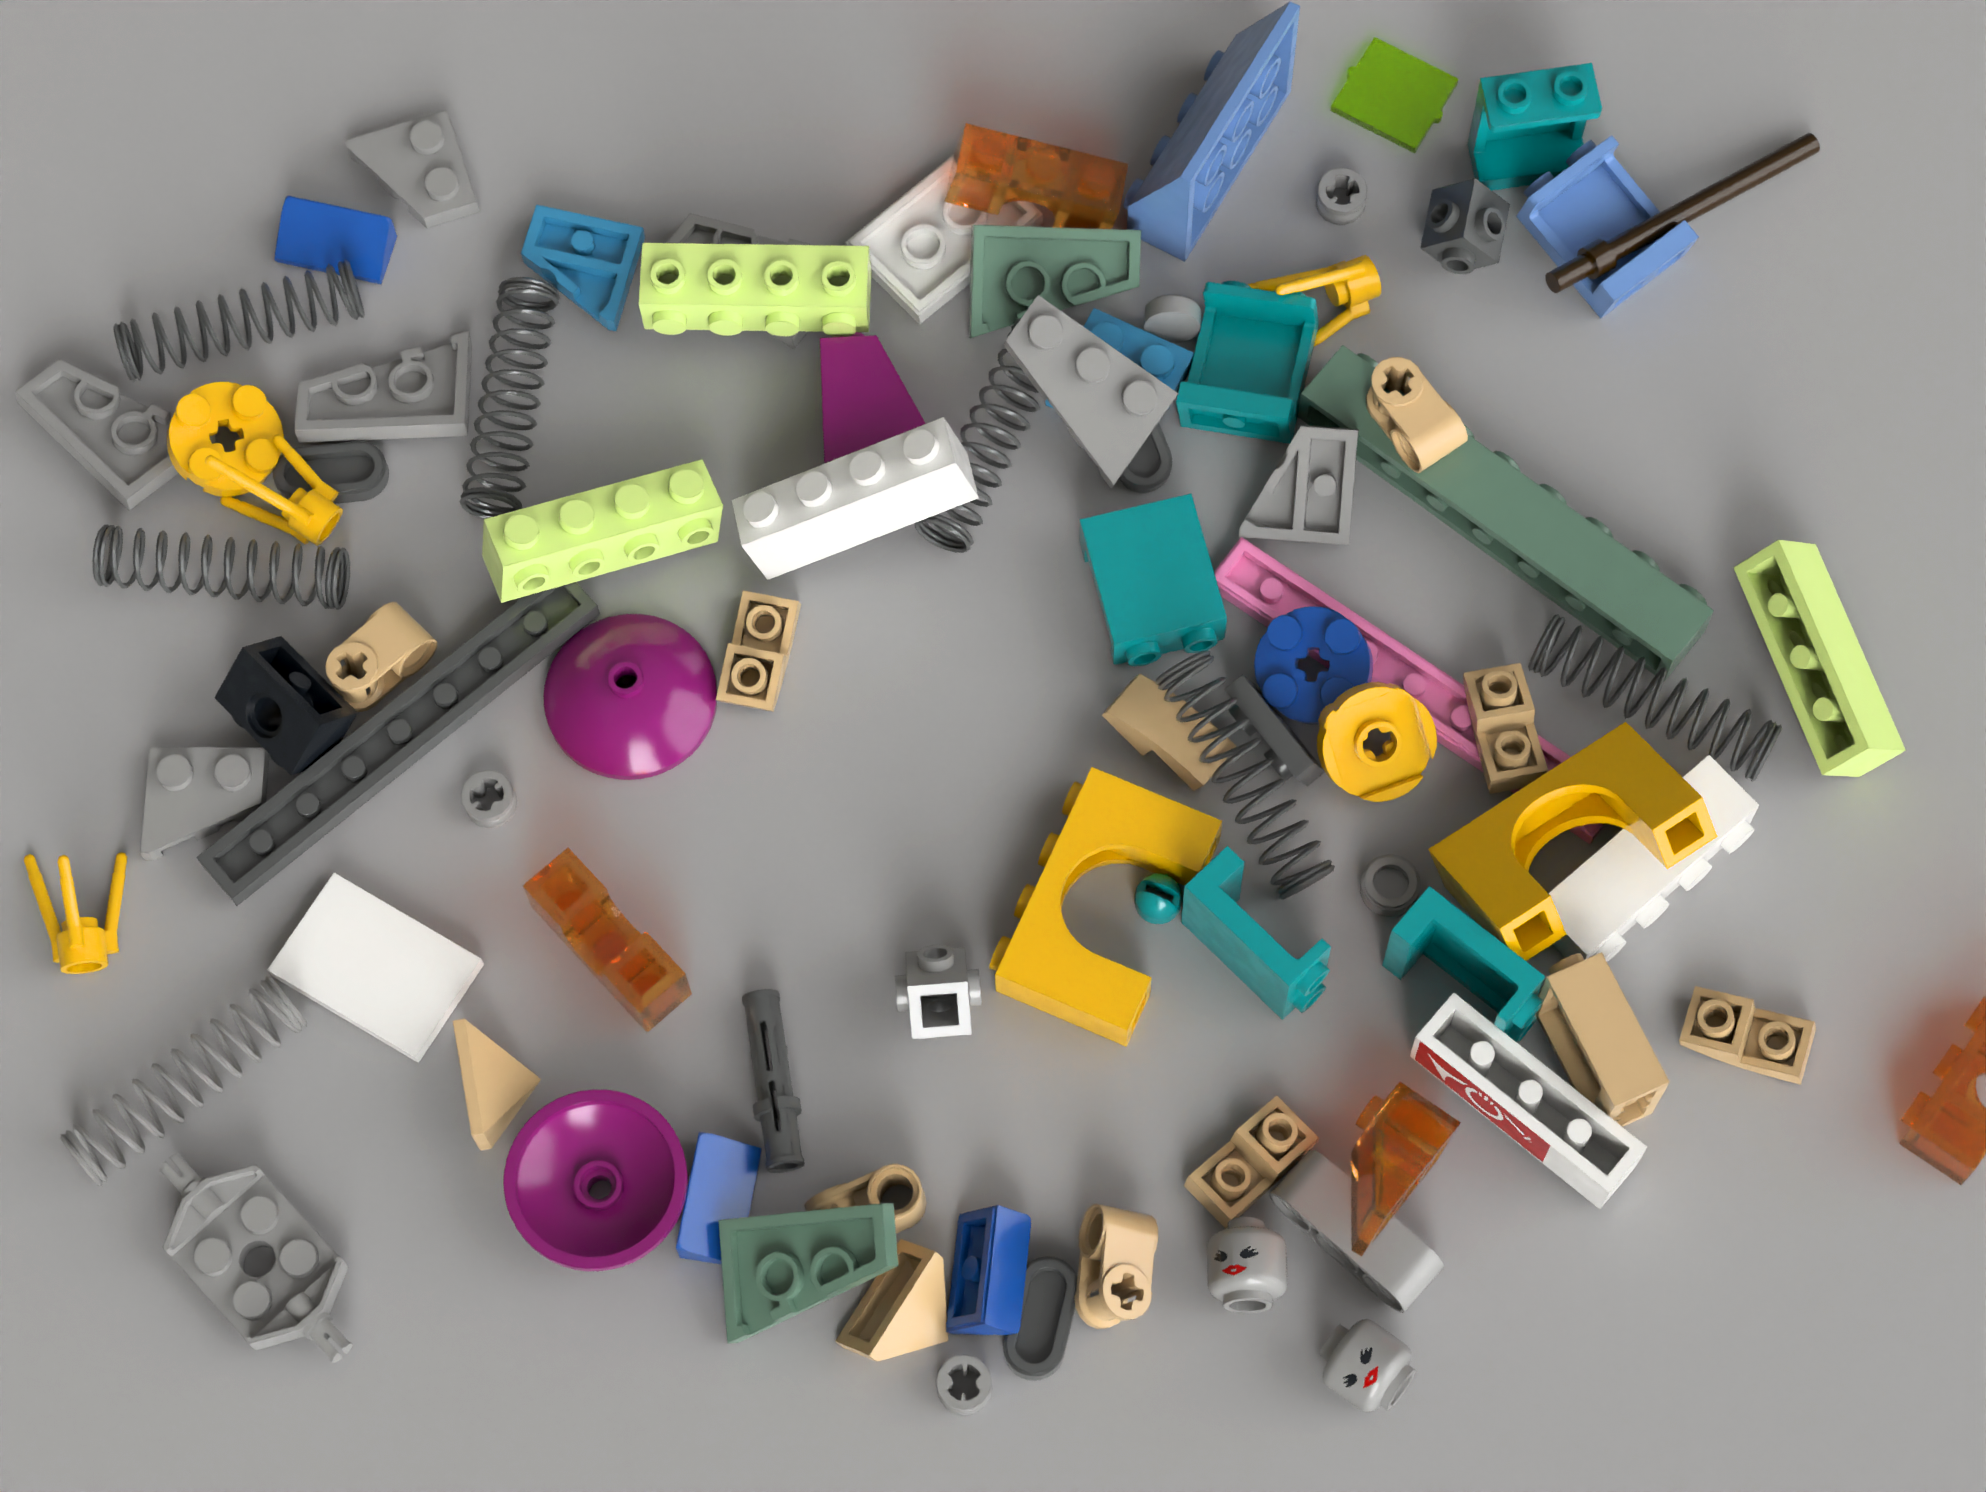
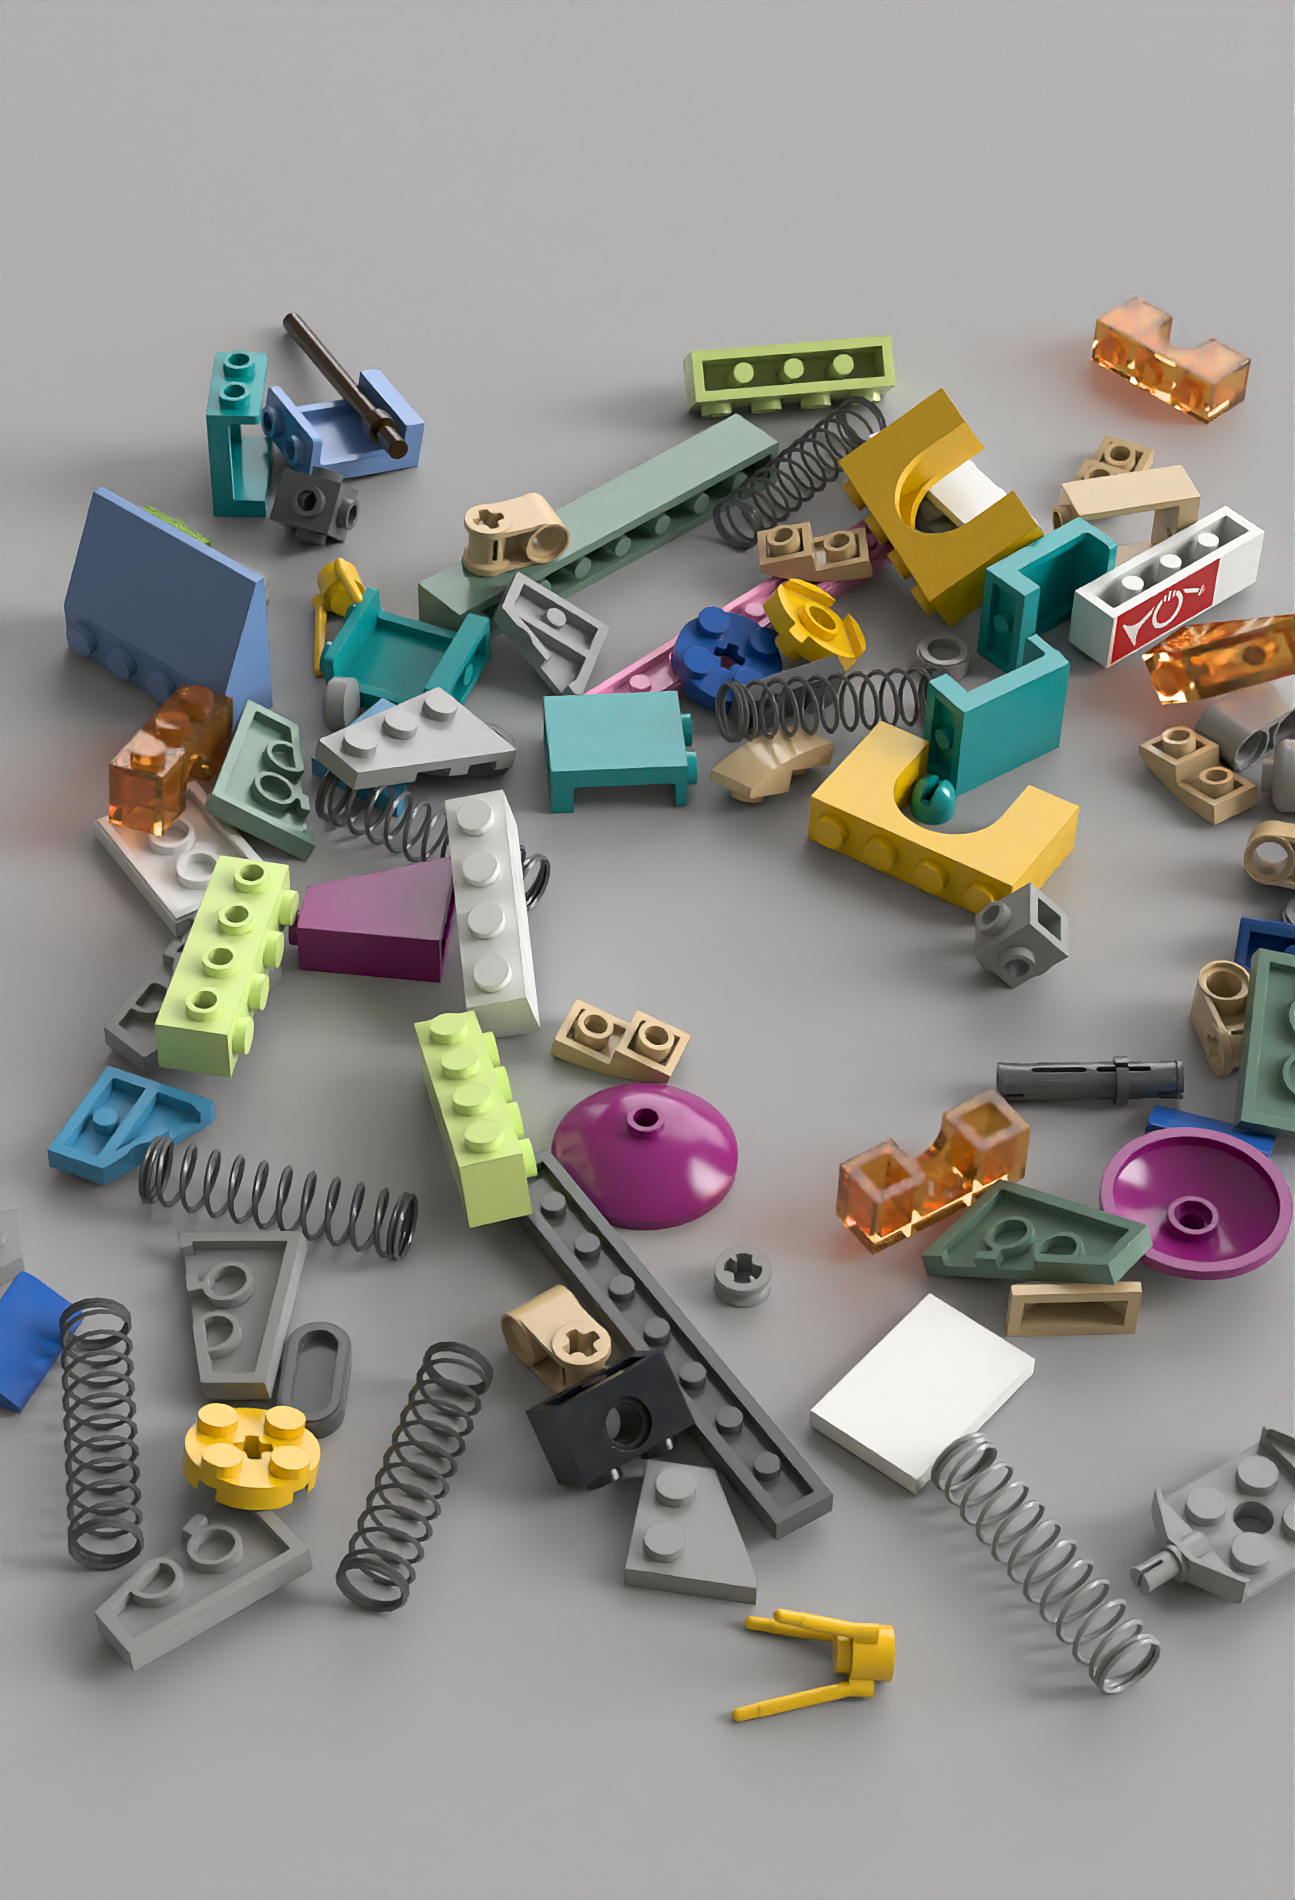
camera: 85 degrees left, 25 degrees down
yellow plant [205,434,343,546] -> none
none -> sand green wing [921,1178,1153,1285]

